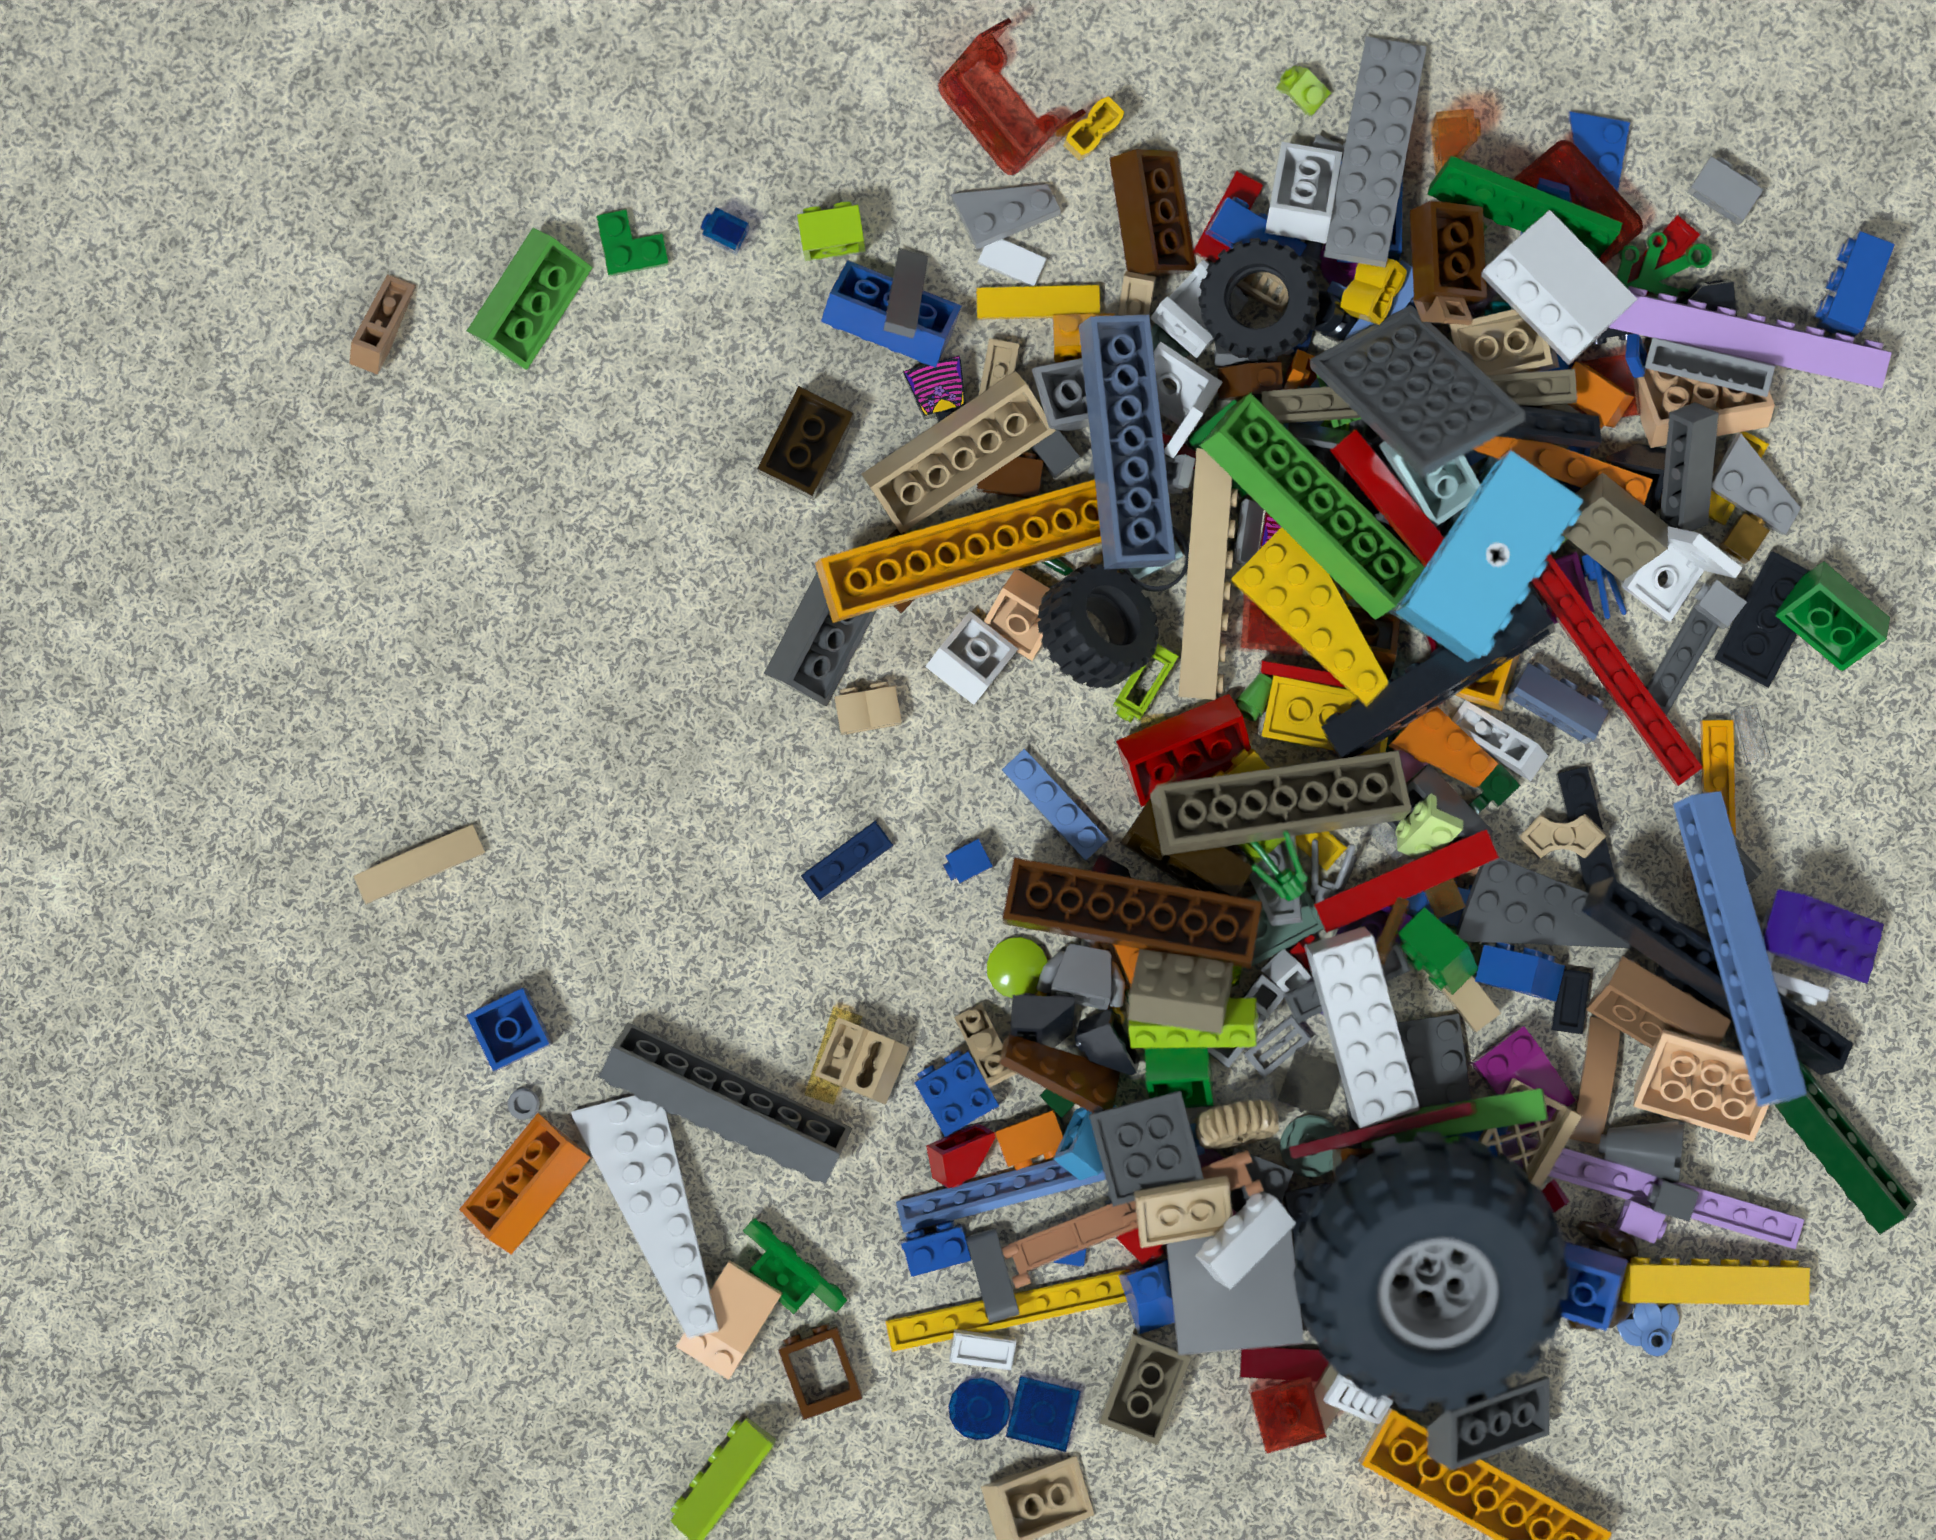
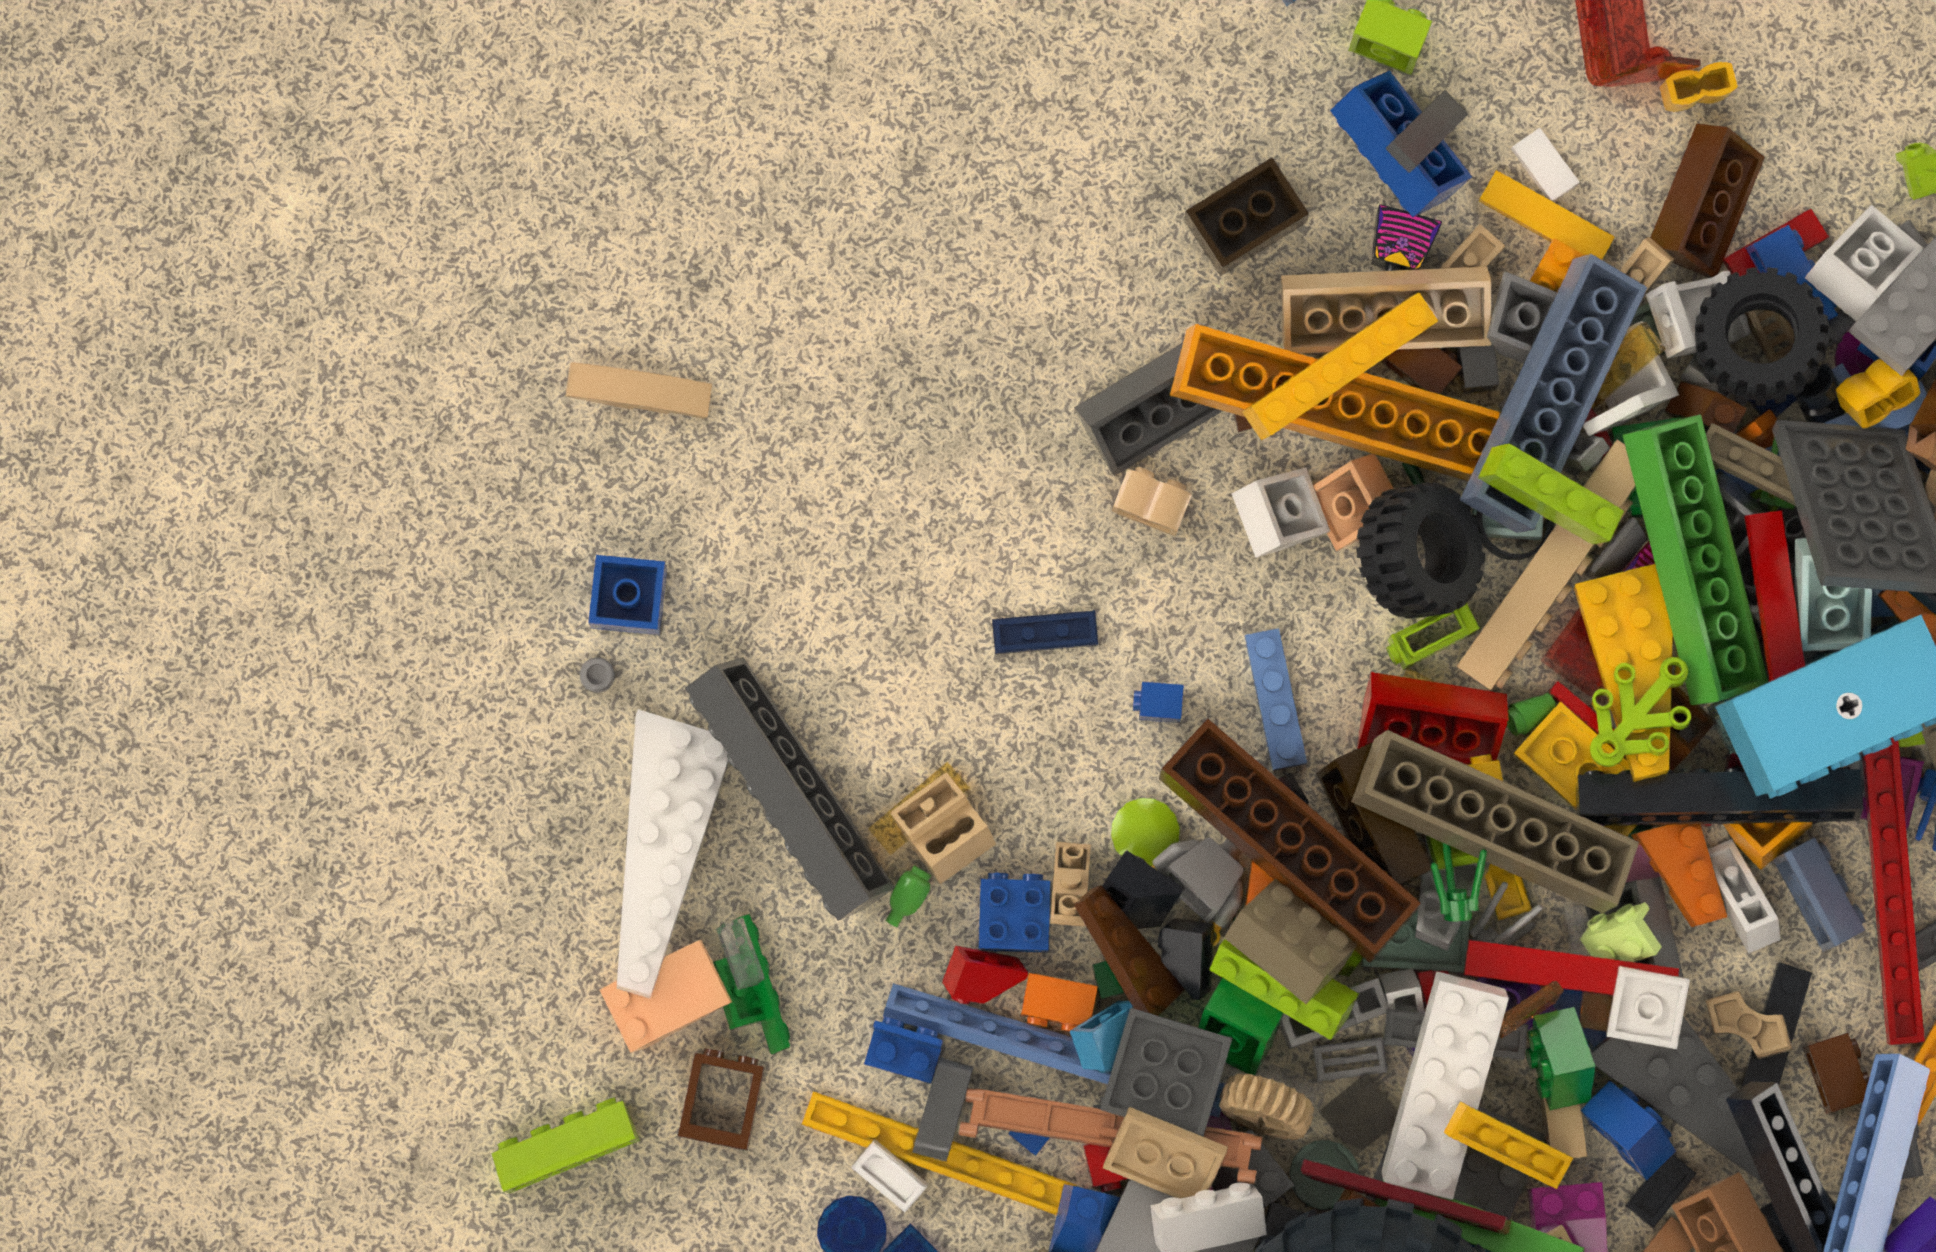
camera: 30 degrees right, 5 degrees down
orange slope [459,1113,591,1255] -> none
light grey wing [951,184,1060,250] -> none
dark green plate [1469,763,1521,814] -> none
none -> clear piece [716,918,765,990]
none -> bright green plant [885,865,932,928]
none -> yellow brick [1242,292,1438,440]
none -> yellow plate [1443,1101,1573,1189]
none -> lime brick [1478,443,1624,545]
none -> lime plant [1590,657,1691,767]
none -> clear yellow tile [1591,322,1666,410]
none -> white tile [1606,966,1690,1049]
none -> reddish brown brick [1803,1033,1869,1114]

